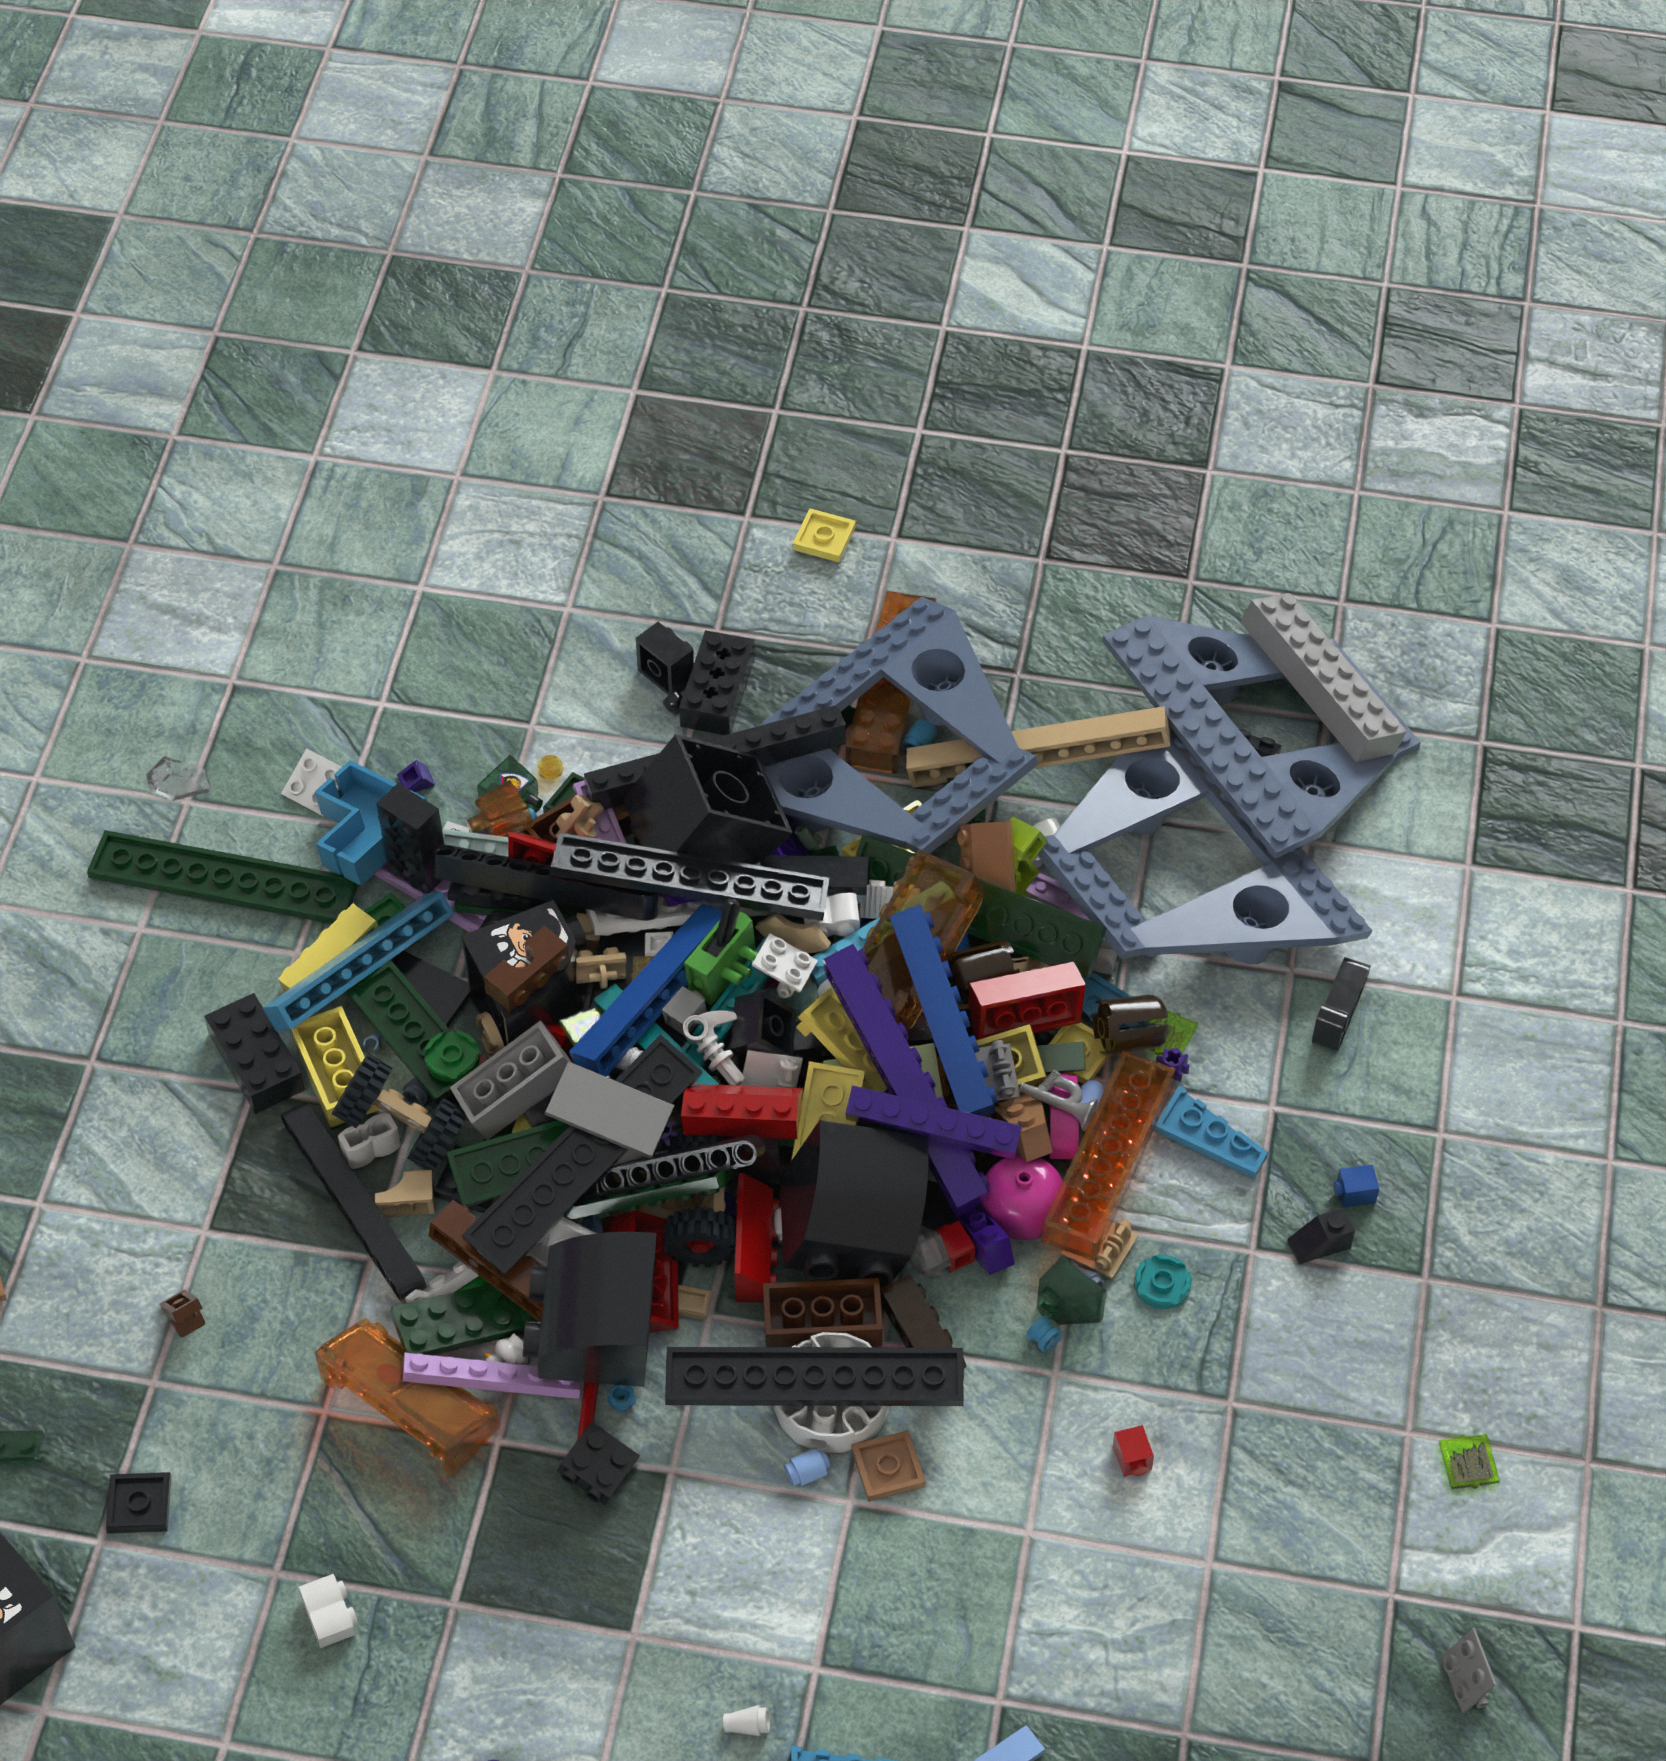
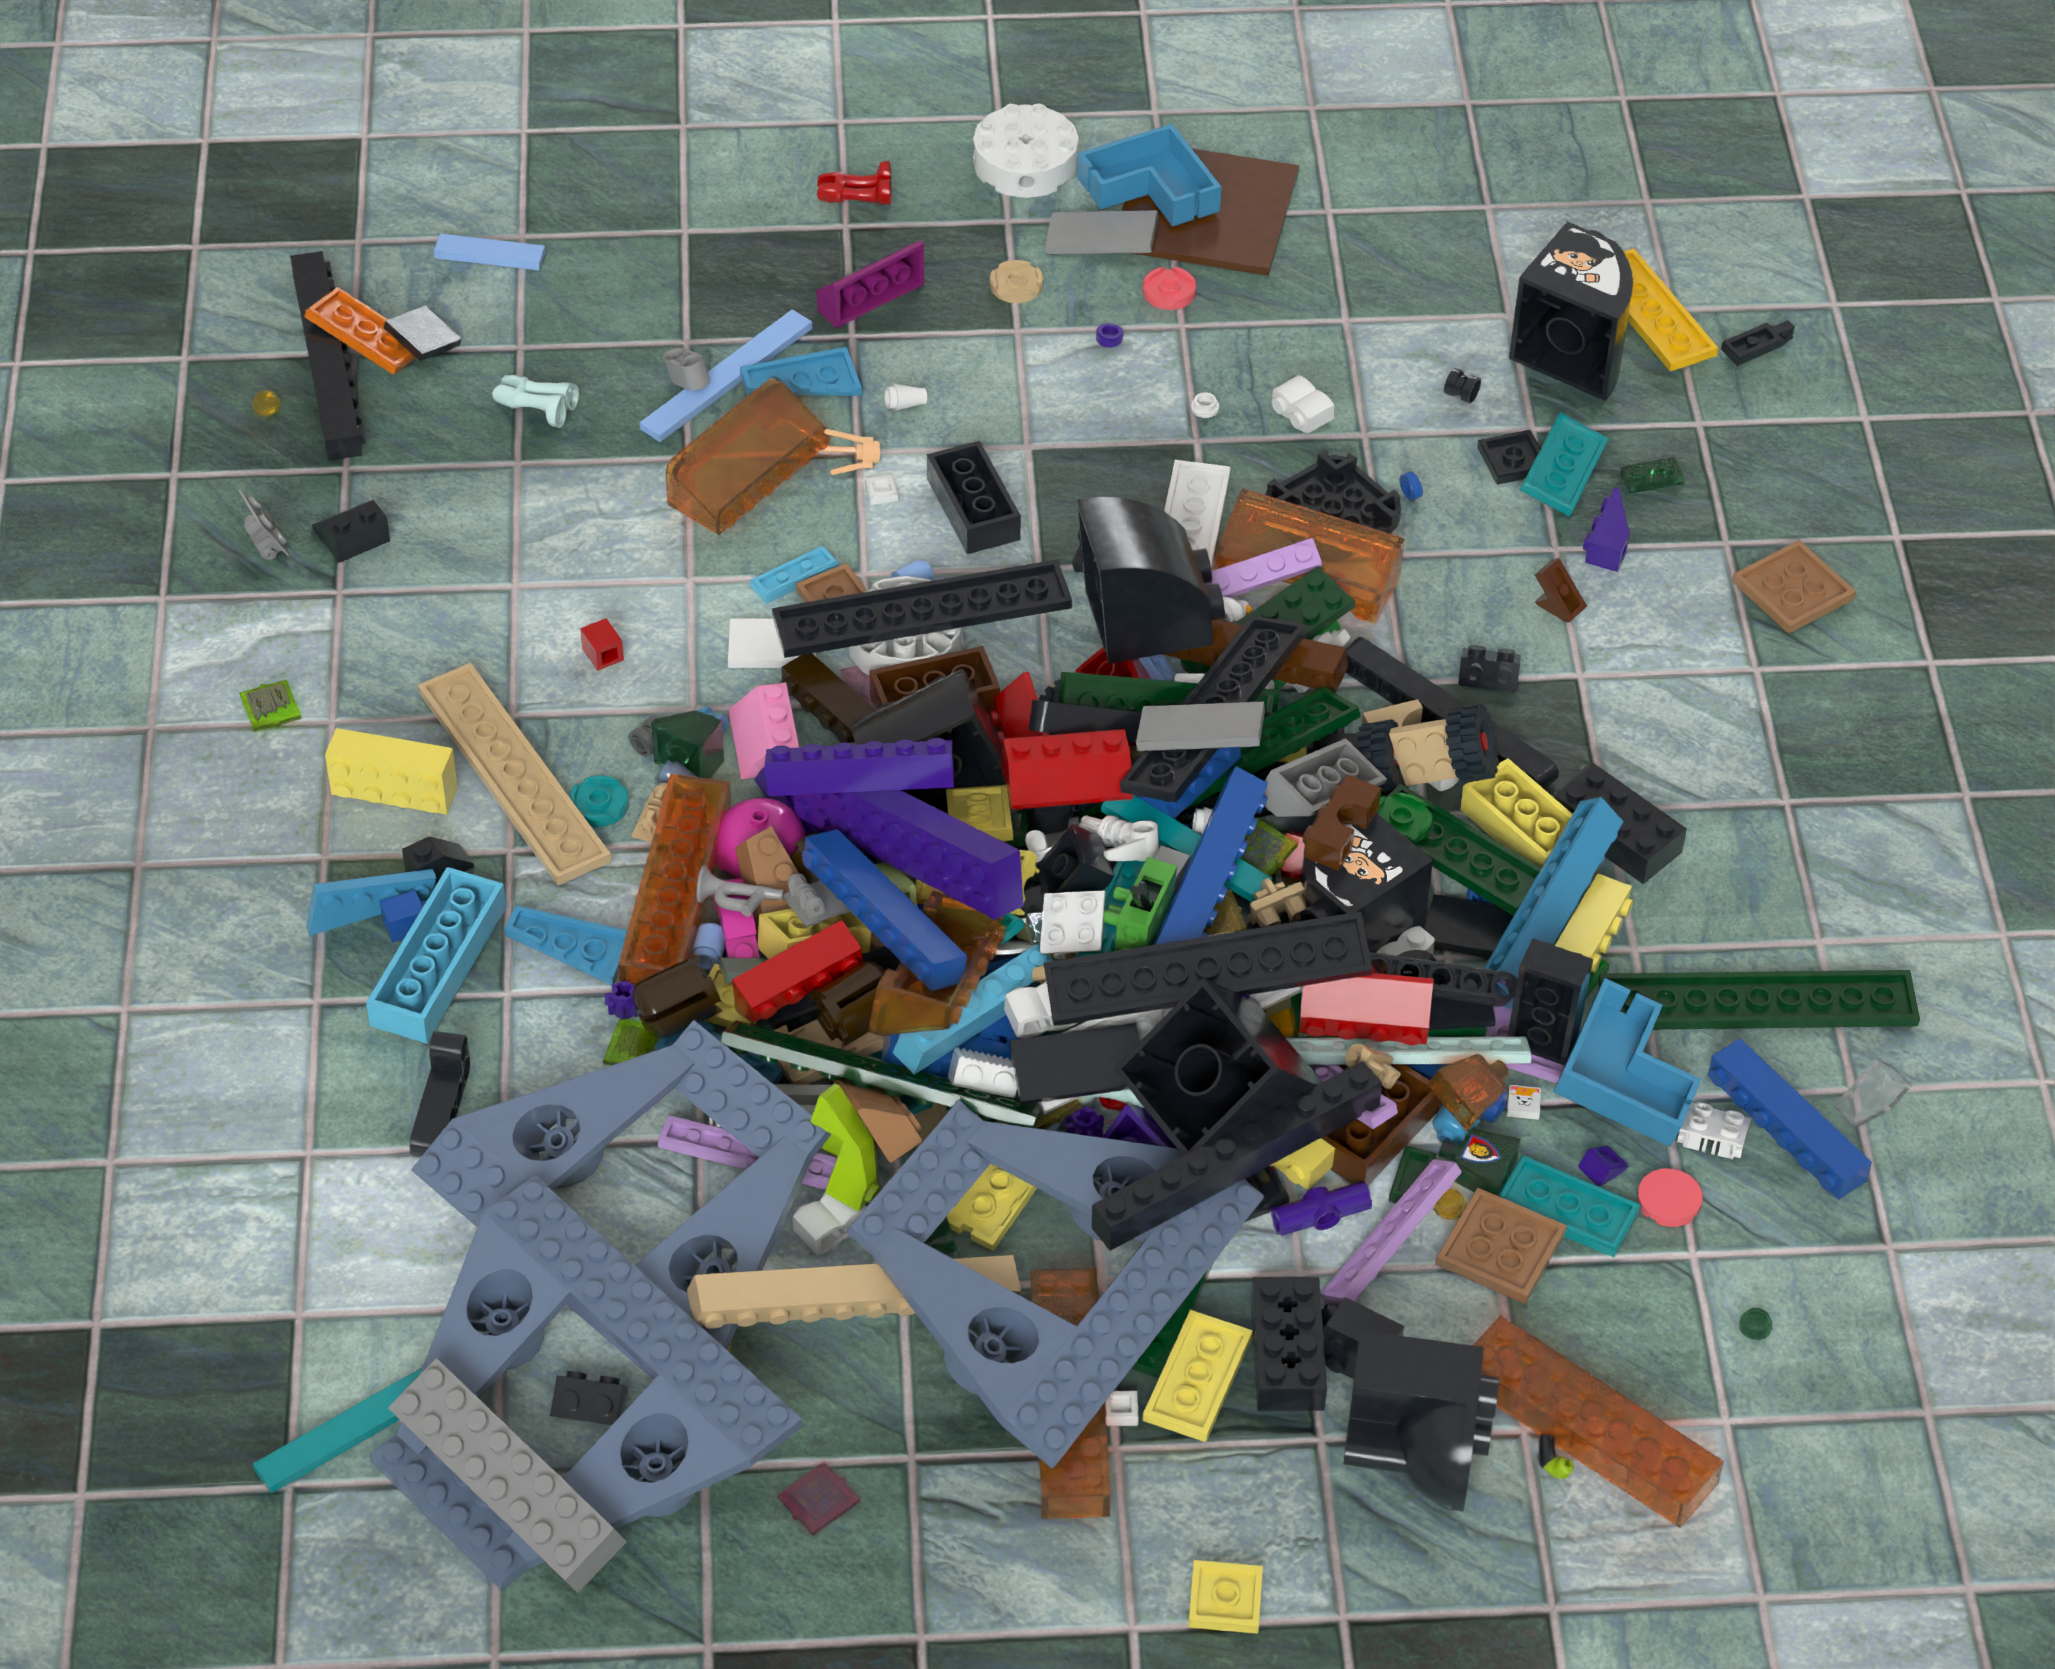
camera: 165 degrees right, 5 degrees down
none -> teal tile [253,1367,422,1494]
none -> dark azure wing [306,869,436,936]
none -> black slope [312,500,390,563]
none -> light yellow brick [325,728,458,815]
none -> medium azure brick [366,867,506,1044]
none -> tan plate [418,663,612,886]
none -> dark grey wheel [628,715,671,757]
none -> clear orange windscreen [665,378,830,535]
none -> white tile [728,618,817,668]
none -> bright pink slope [728,682,799,779]
none -> medium azure tile [750,545,839,604]
none -> clear pink piece [778,1462,860,1536]
none -> light nougat plant [812,429,880,475]
none -> white tile [865,475,898,505]
none -> black brick [927,441,1021,554]
none -> light yellow plate [1143,1310,1253,1442]
none -> white plate [1164,460,1231,570]
none -> white plate [1191,392,1219,418]
none -> black tile [1264,451,1401,562]
none -> lavender plate [1320,1159,1461,1305]
none -> black piece [1343,1330,1499,1512]
none -> blue tile [1399,471,1423,501]
none -> medium nougat plate [1436,1188,1567,1304]
none -> black wheel [1444,368,1481,404]
none -> black bracket [1458,645,1521,692]
none -> clear orange brick [1472,1315,1724,1528]
none -> teal tile [1499,1154,1641,1258]
none -> teal tile [1520,412,1609,517]
none -> arm [1538,1434,1574,1479]
none -> dark purple slope [1583,487,1630,572]
none -> coral tile [1637,1168,1703,1227]
none -> blue brick [1708,1038,1872,1200]
none -> clear green plate [1739,1308,1773,1340]

